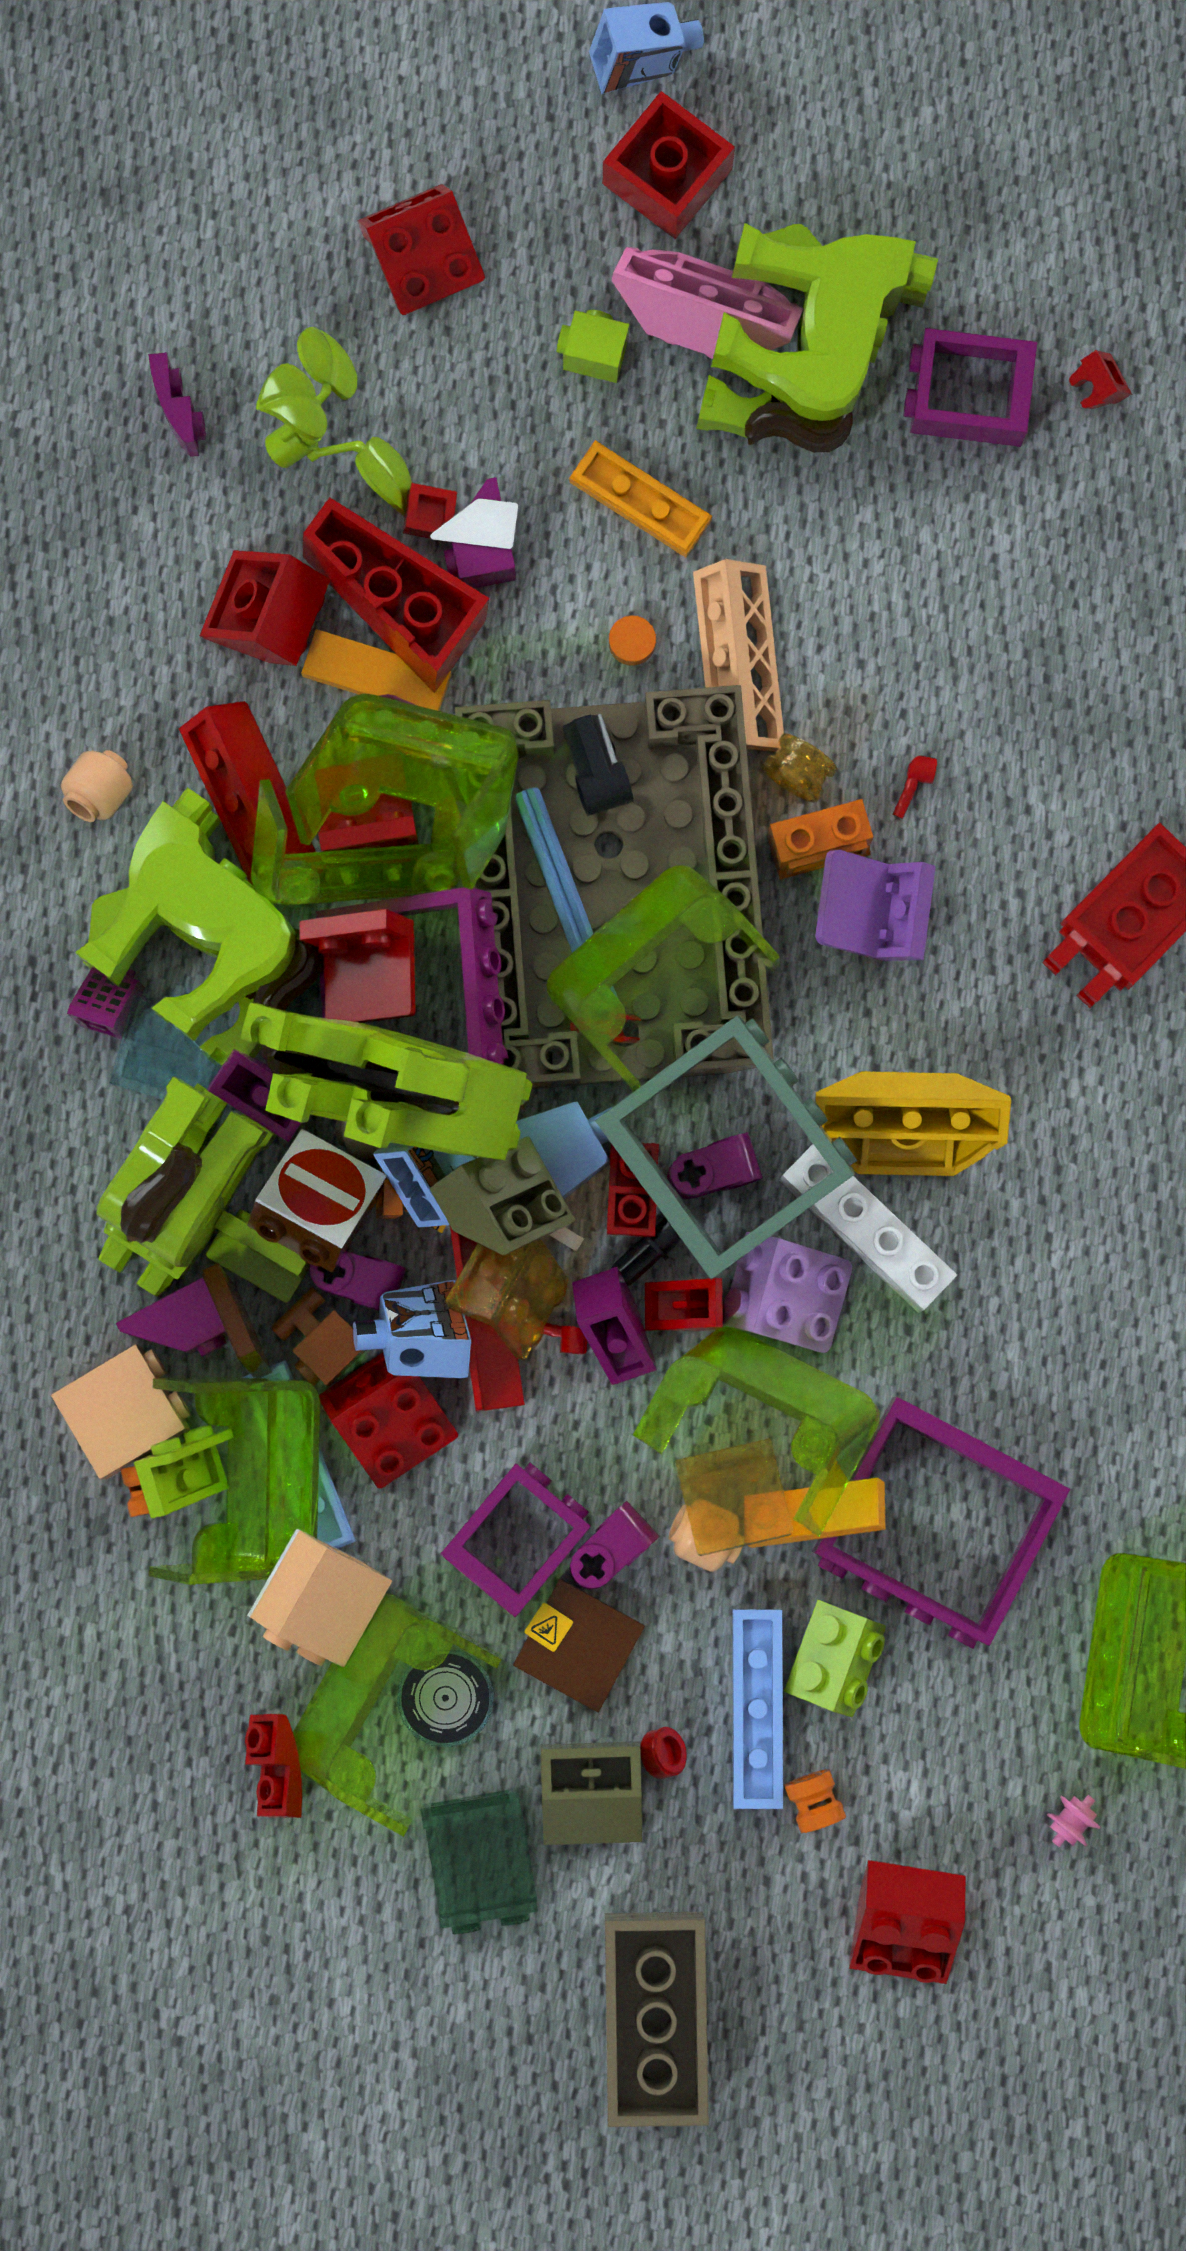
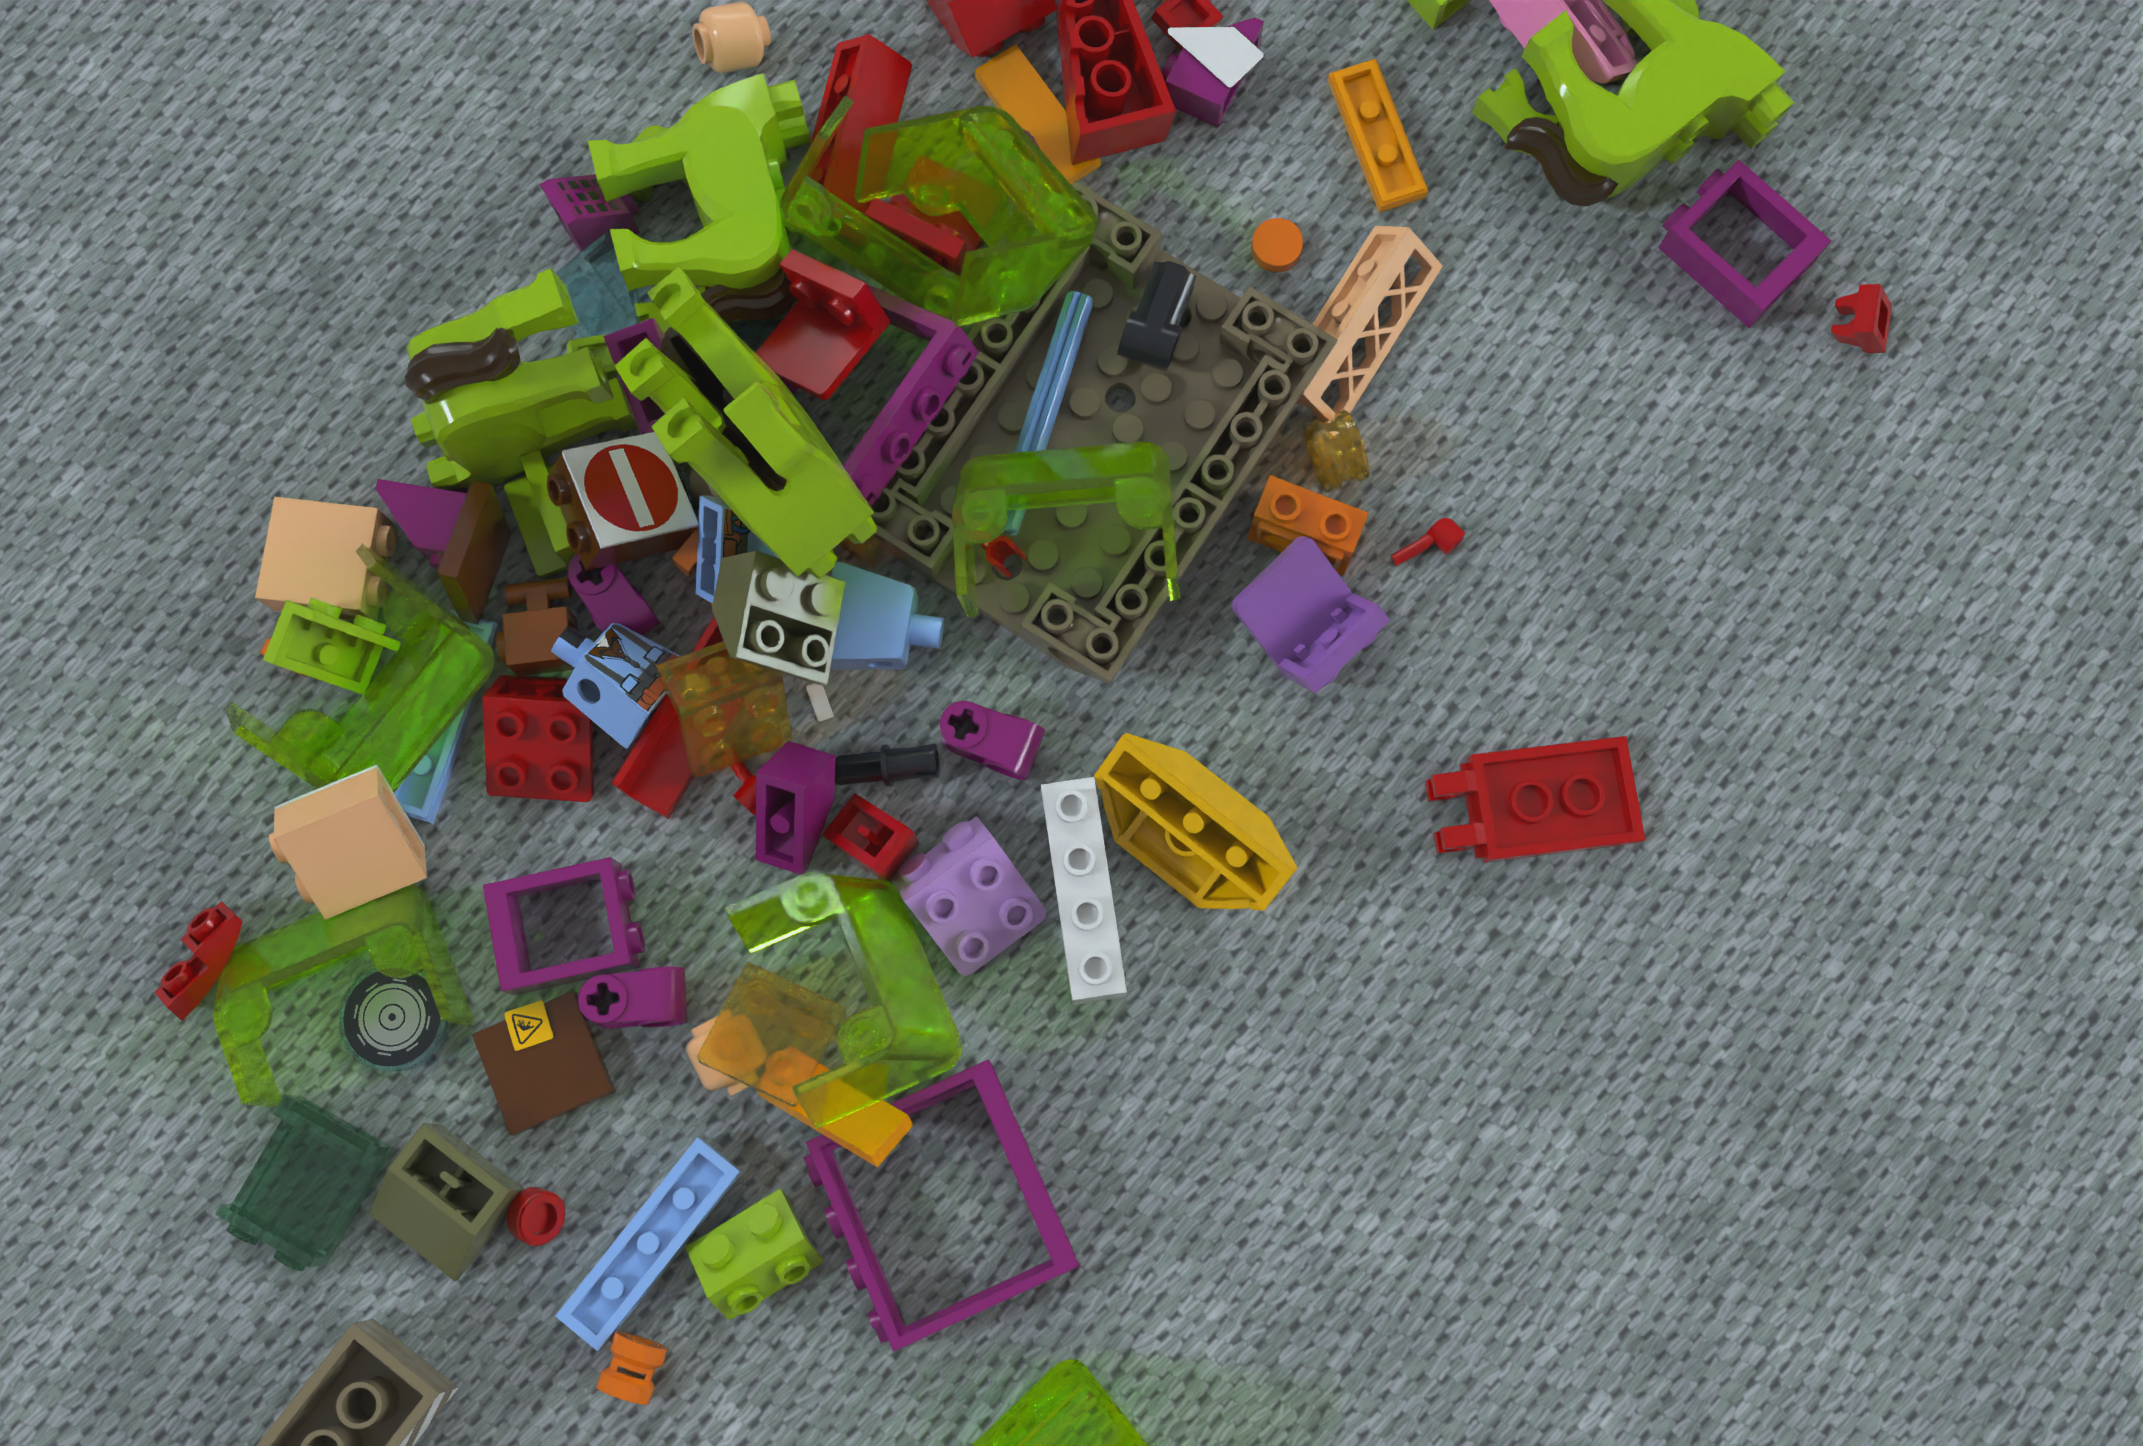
camera: 45 degrees right, 5 degrees down
sand green window [595,1015,857,1279] -> none
red slope [606,1143,659,1237] -> none

